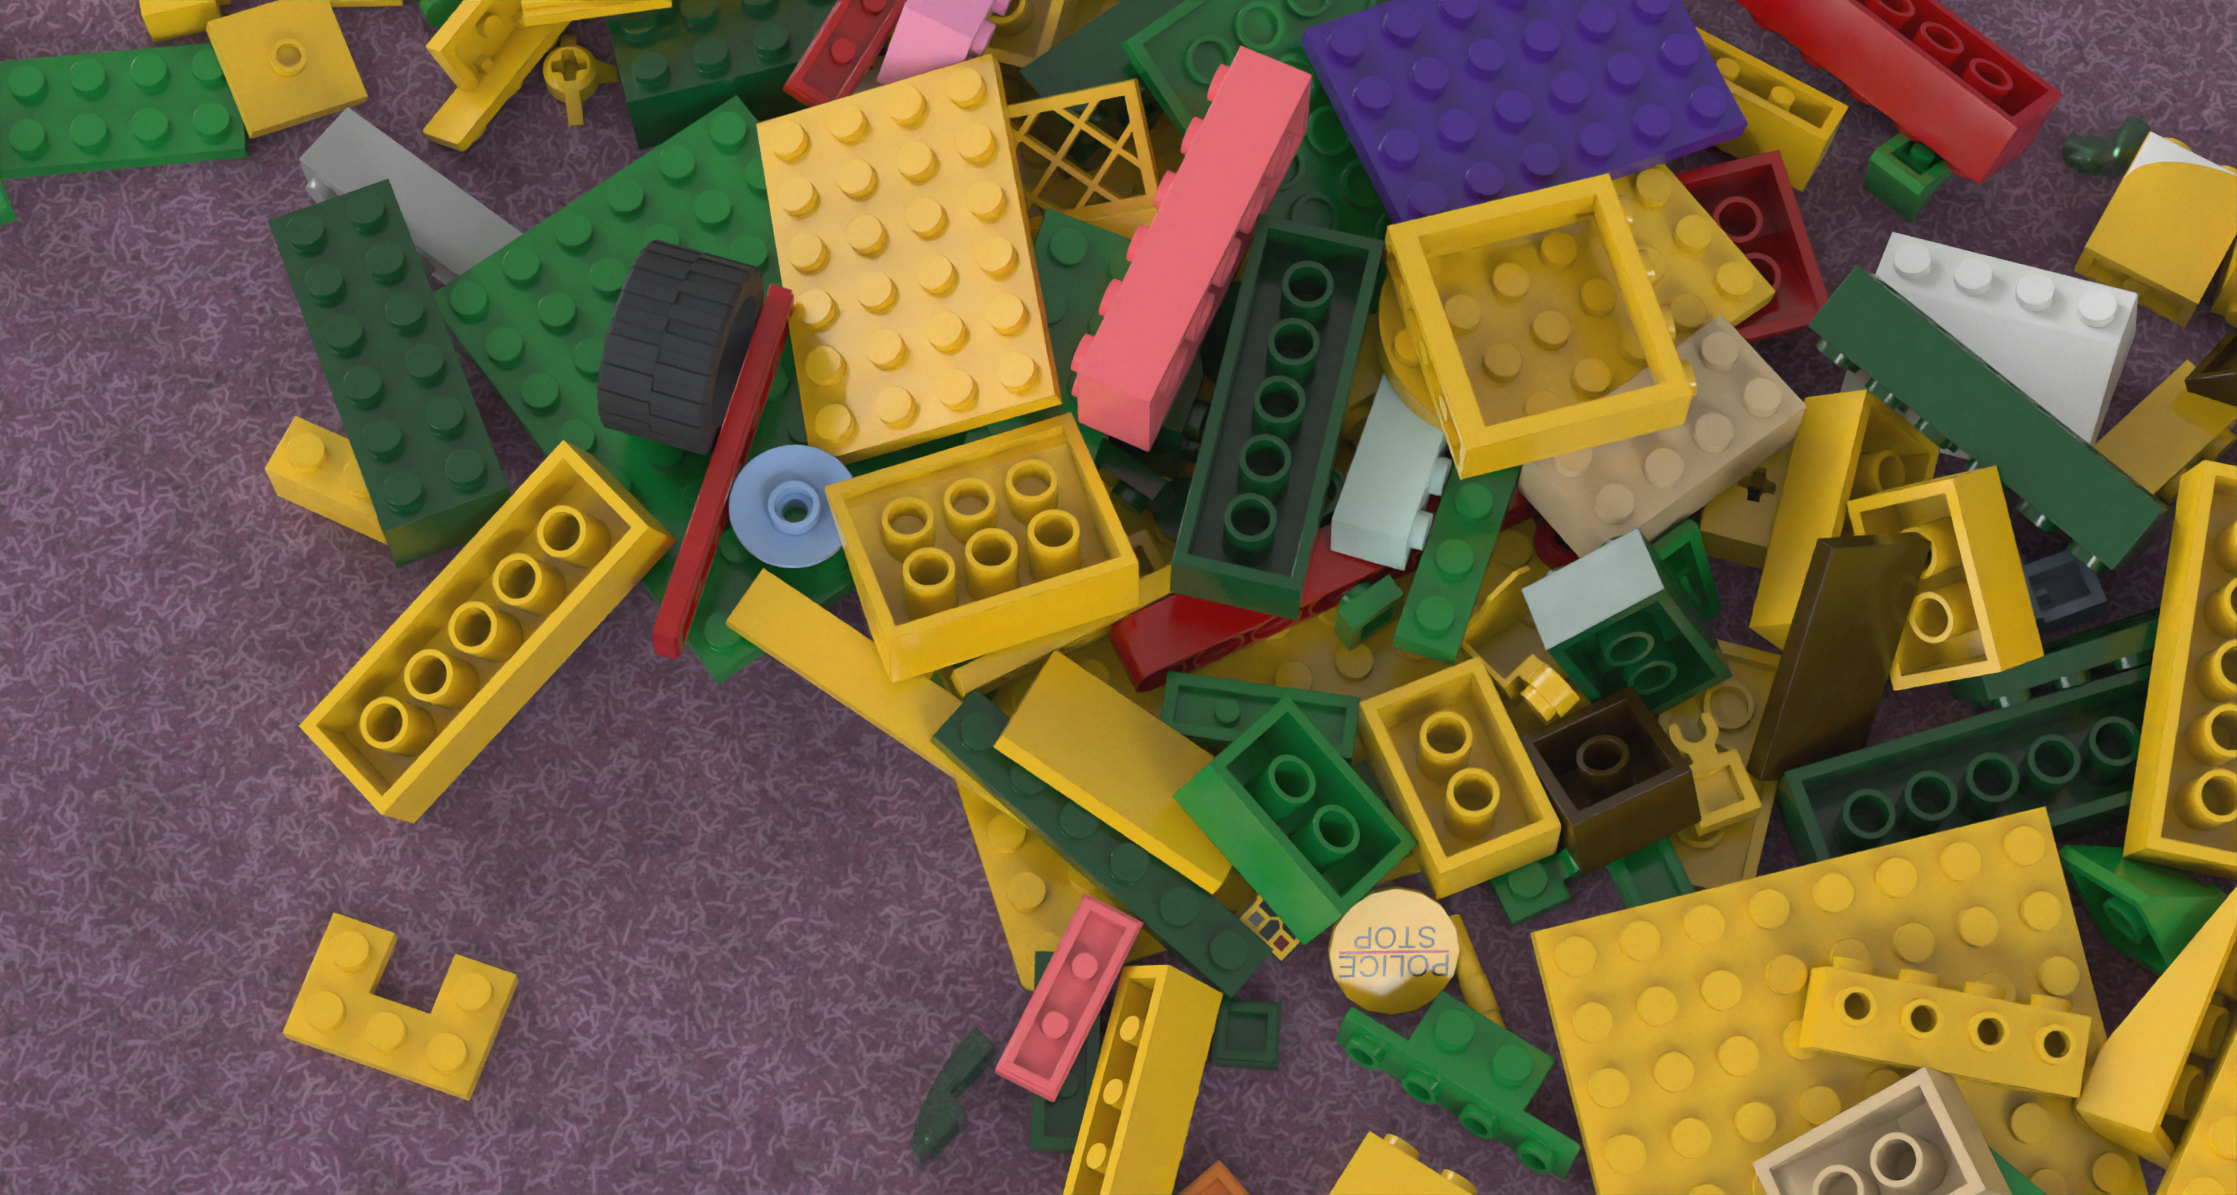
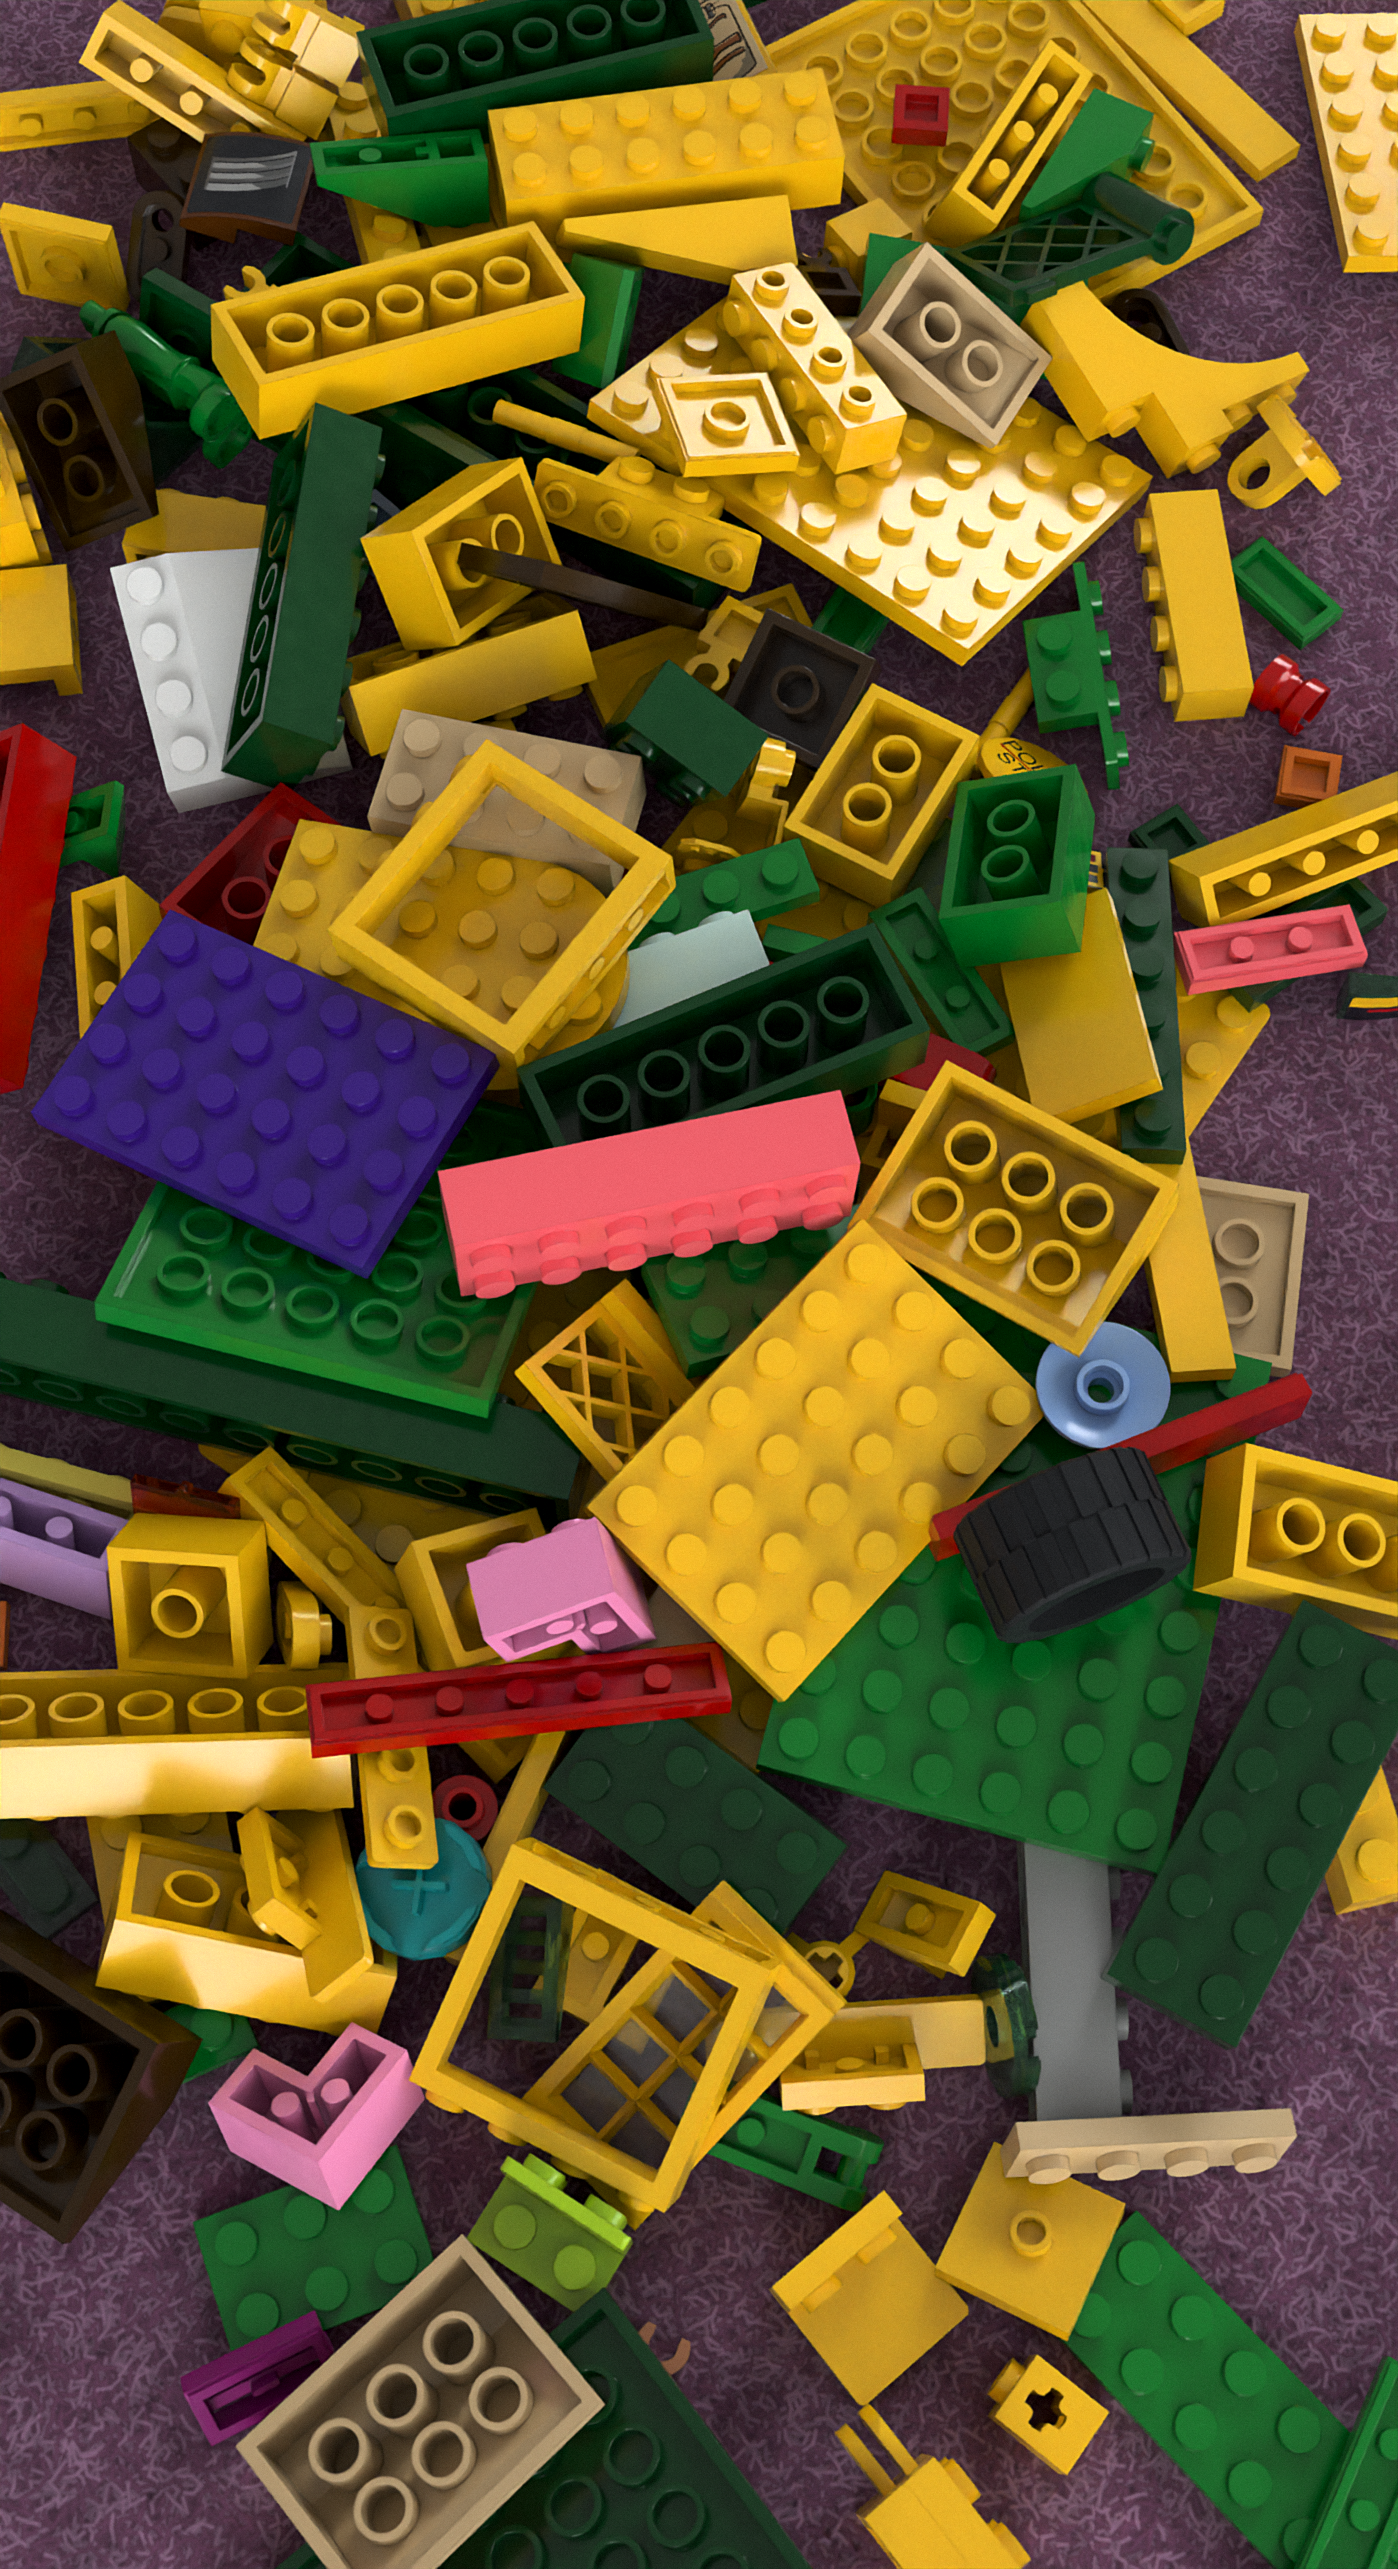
camera: 130 degrees left, 0 degrees up
none -> yellow piece [492,399,641,463]
none -> yellow bracket [534,455,762,592]
none -> yellow plate [653,373,800,478]
none -> dark brown plate [795,246,861,318]
none -> yellow slope [853,1870,996,1980]
none -> clear green tile [971,1952,1041,2099]
none -> tan plate [1000,2108,1297,2184]
none -> tan plate [1197,1176,1309,1378]

